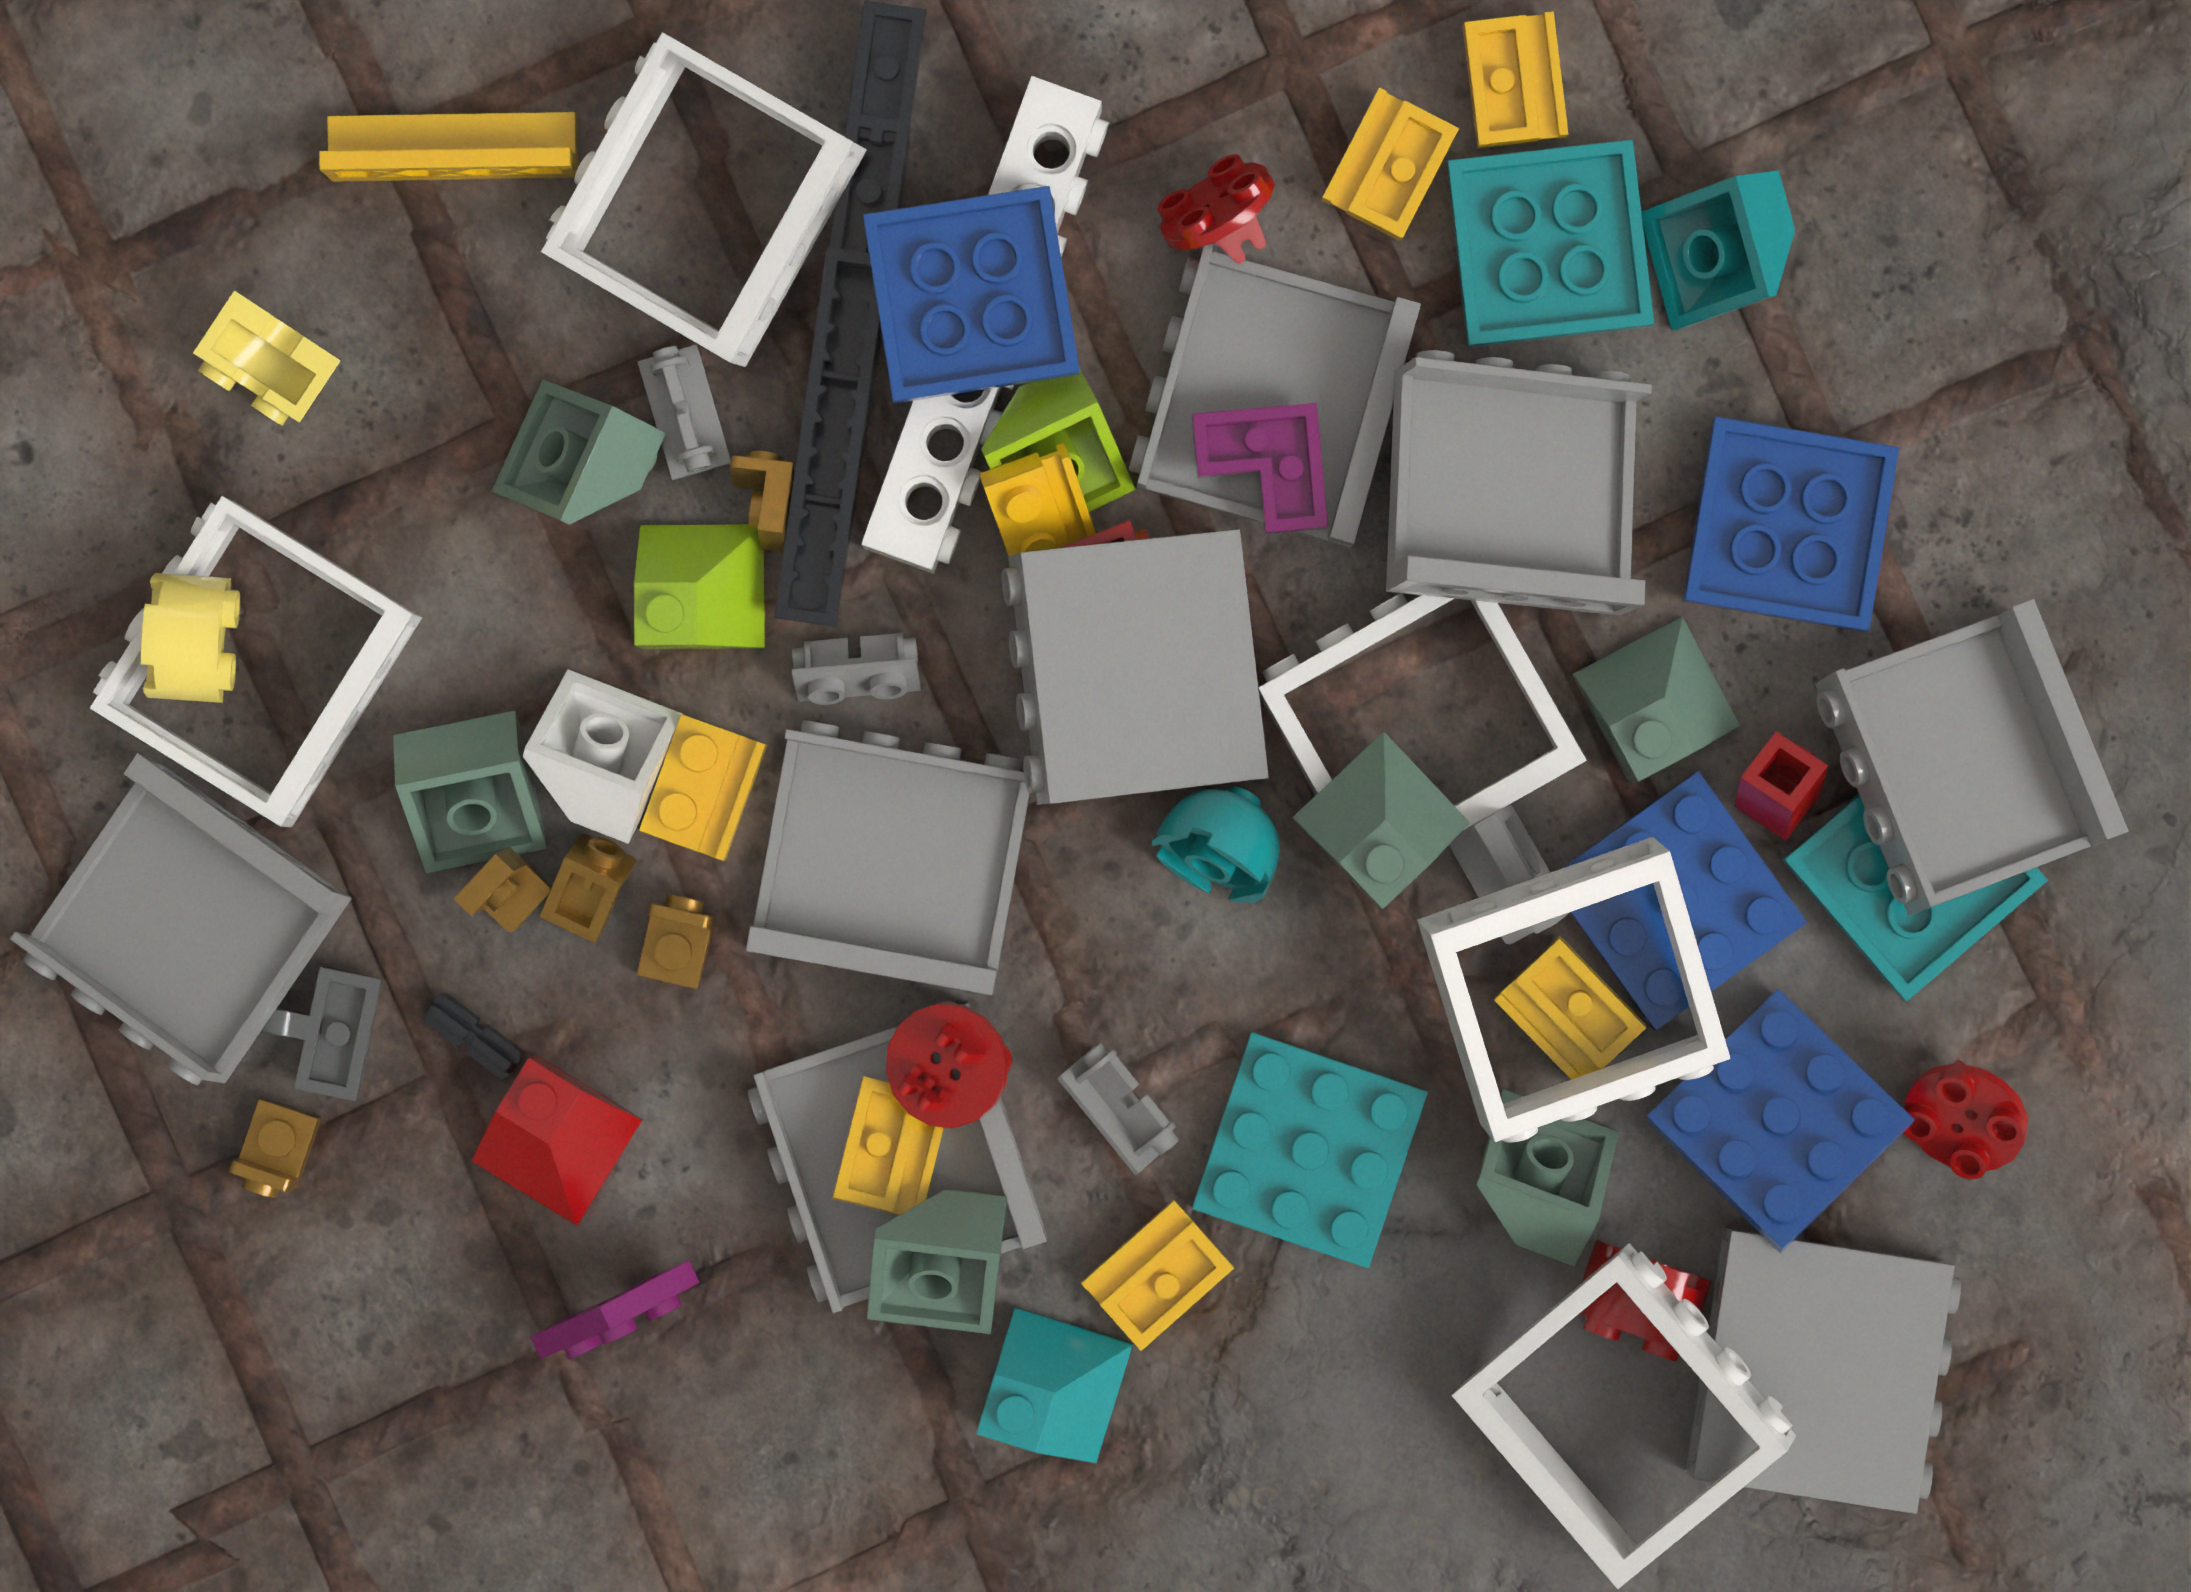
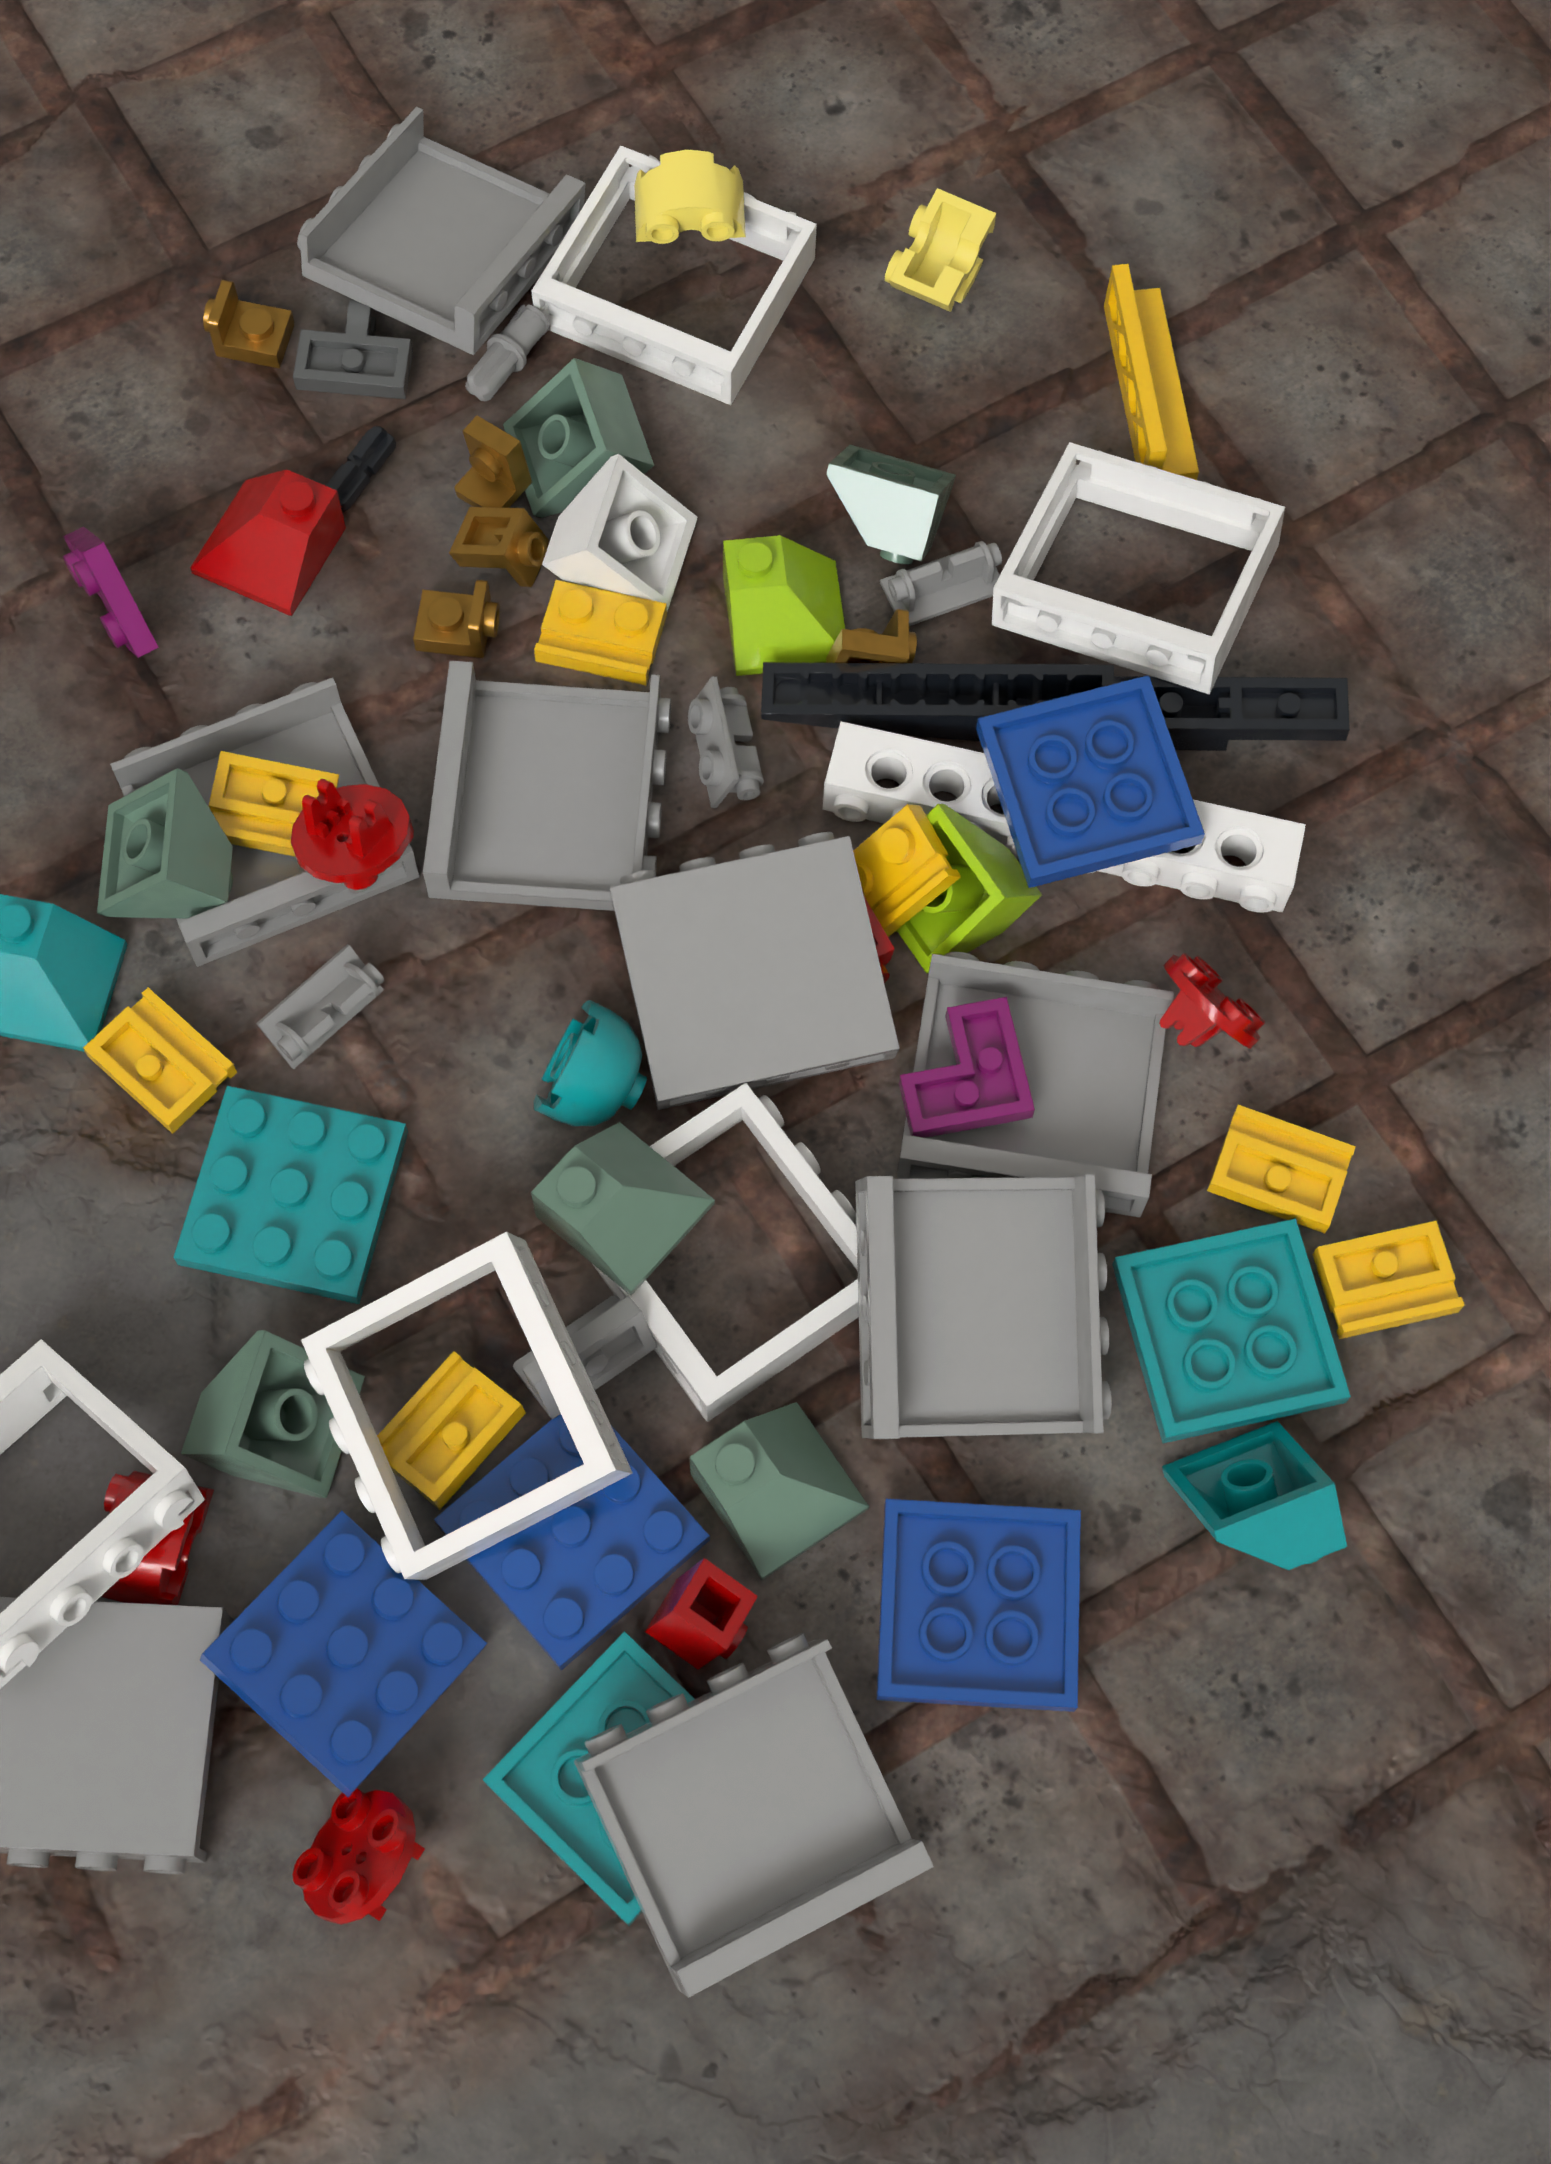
camera: 80 degrees right, 20 degrees down
none -> light grey axle [465,304,549,401]

